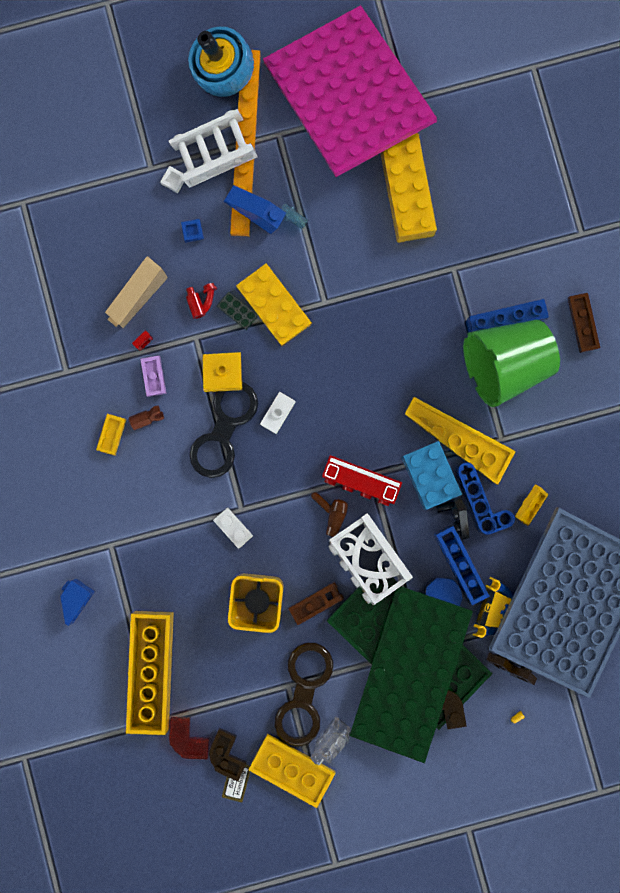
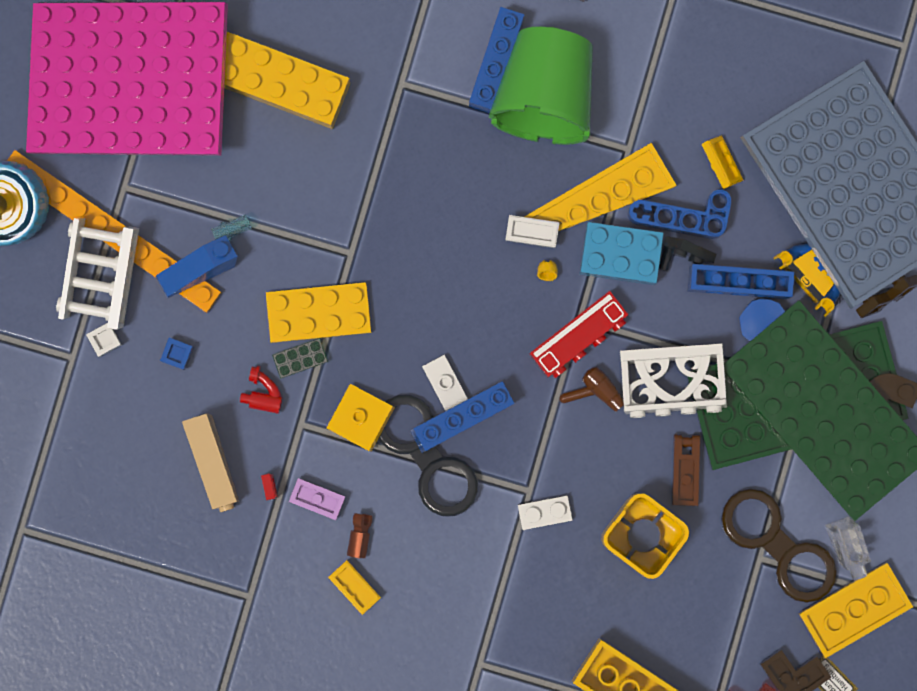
camera: 60 degrees left, 0 degrees up
none -> blue brick [410,381,514,453]
none -> white tile [505,215,559,248]
none -> yellow hinge [537,260,558,281]

